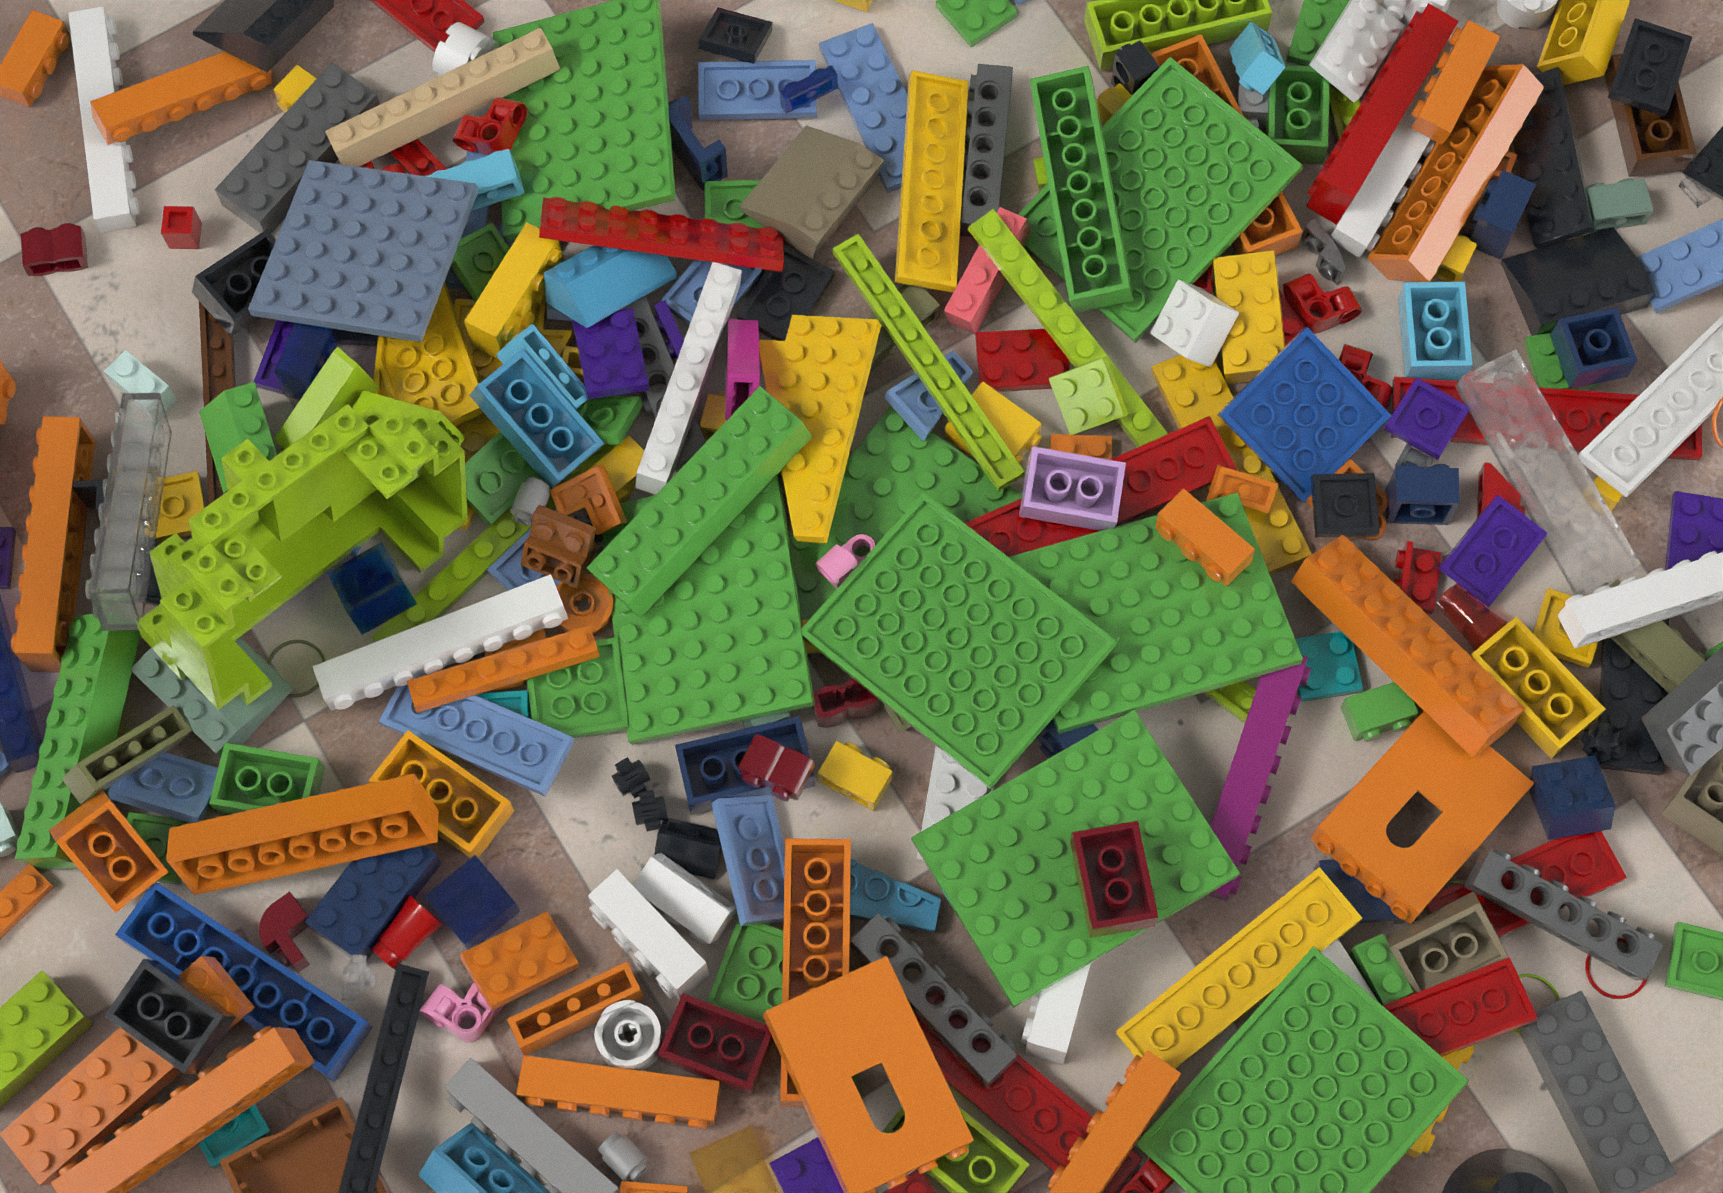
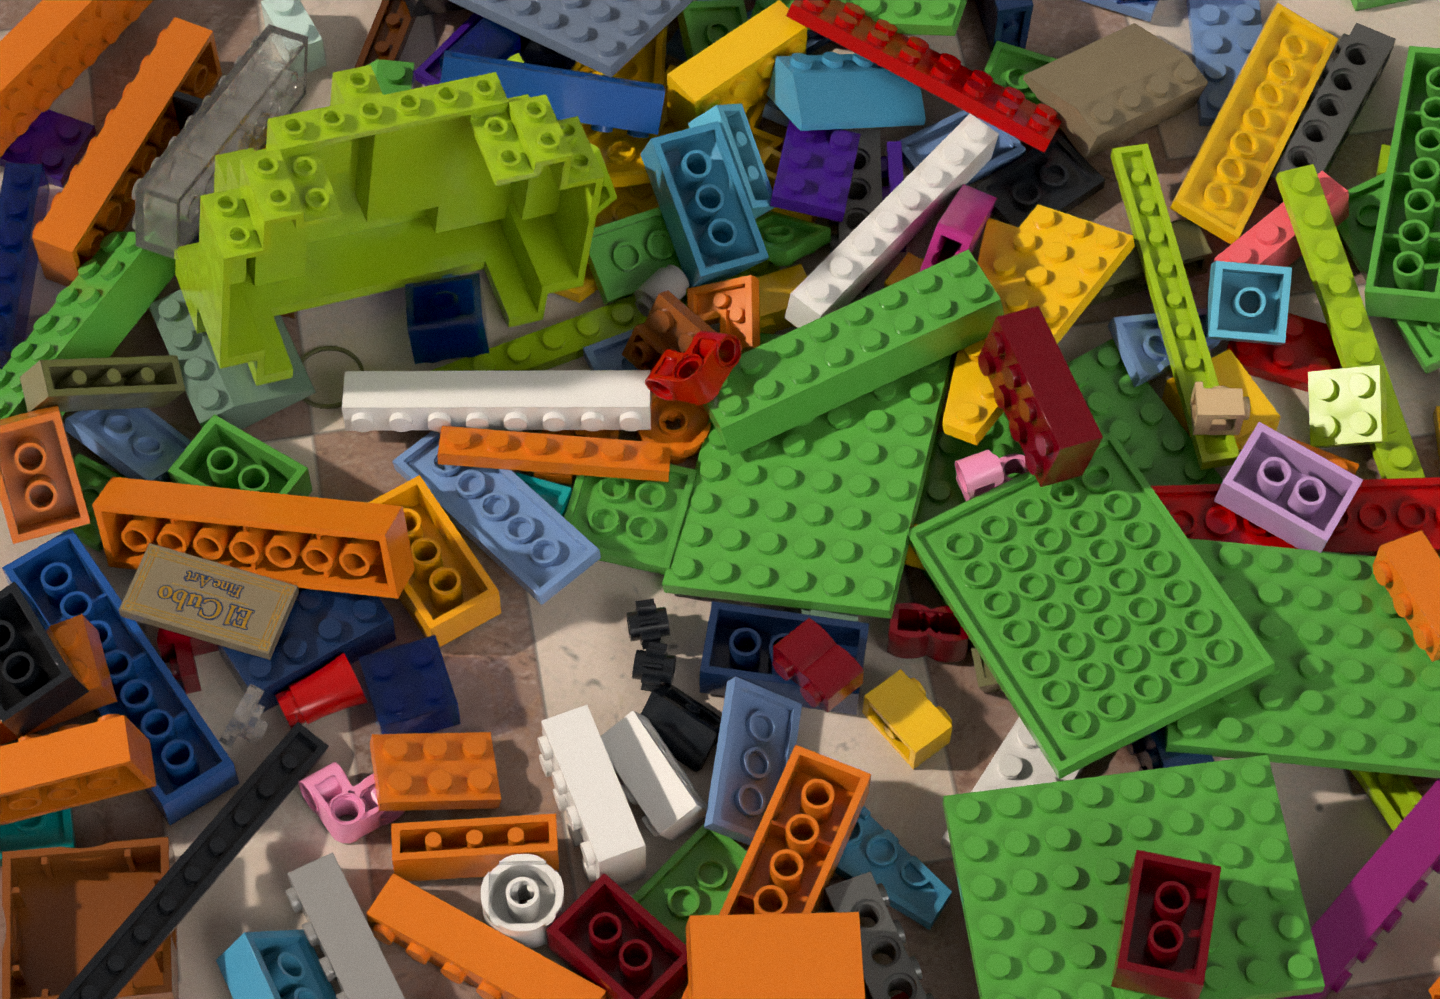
camera: 20 degrees right, 10 degrees down
none -> dark tan tile [119,543,299,660]
none -> blue brick [440,50,665,138]
none -> red piece [645,330,742,405]
none -> dark red brick [978,306,1103,487]
none -> tan brick [1190,382,1250,435]
none -> medium azure brick [1205,261,1292,345]

